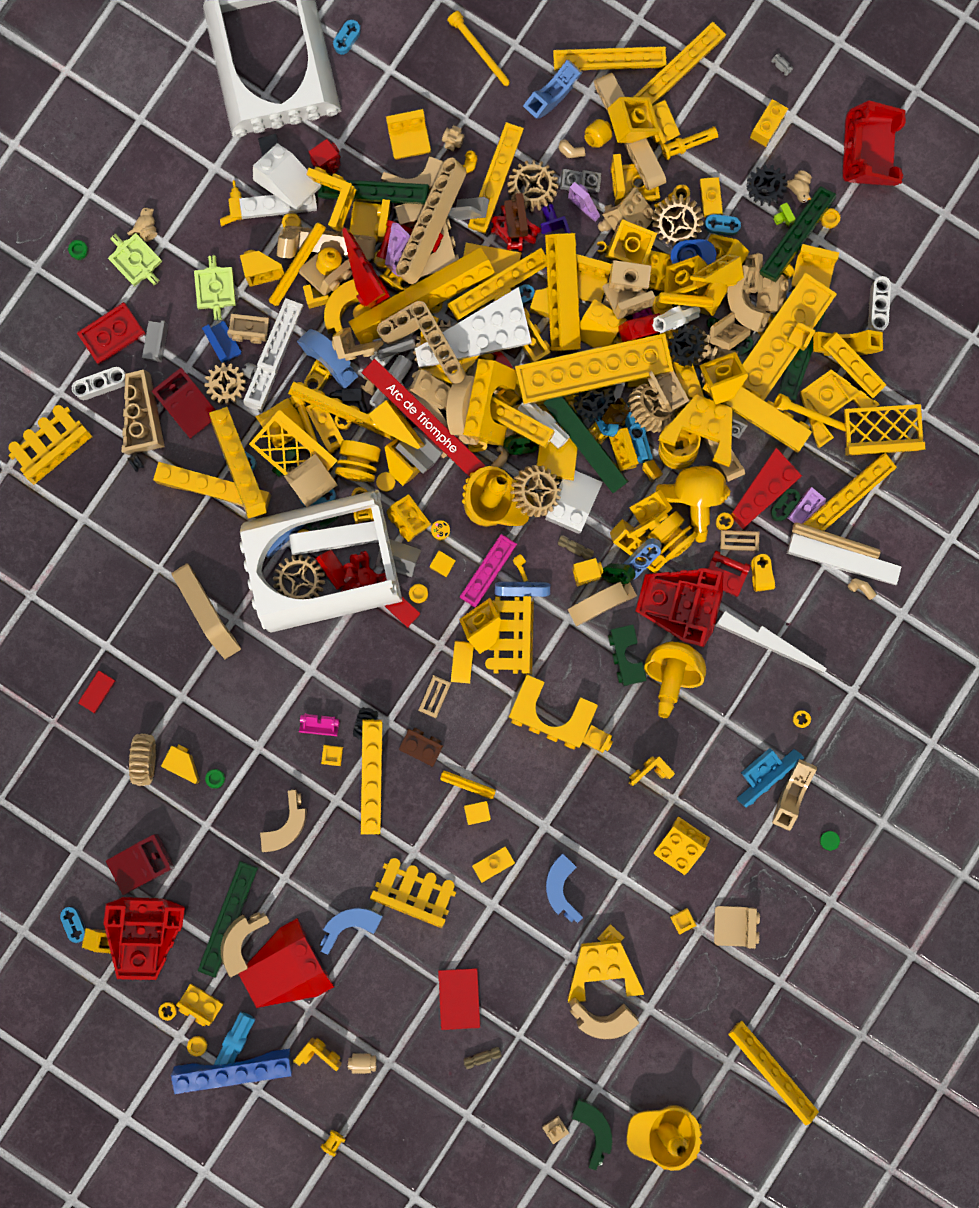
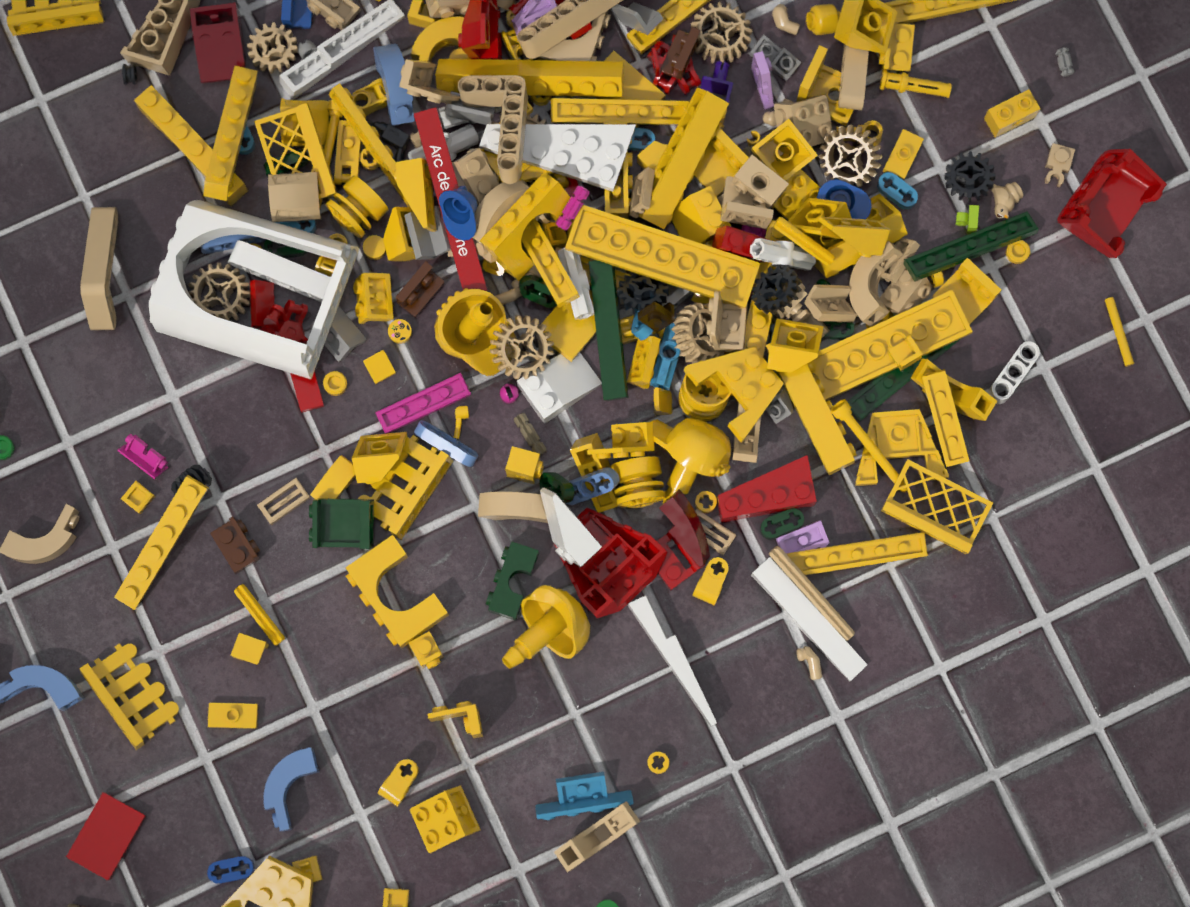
camera: 30 degrees right, 5 degrees down
none -> blue beam [207,856,255,884]
none -> dark green panel [309,498,374,549]
none -> yellow piece [377,759,419,807]
none -> reddish brown bracket [395,261,444,317]
none -> blue piece [439,186,477,241]
none -> dark pink hinge [500,384,519,403]
none -> white slope [540,487,602,567]
none -> dark pink axle [556,185,589,230]
none -> tan tile [629,167,655,218]
none -> dark red slope [659,489,710,567]
none -> tan plate [1045,143,1075,187]
none -> yellow bar [1105,297,1134,367]

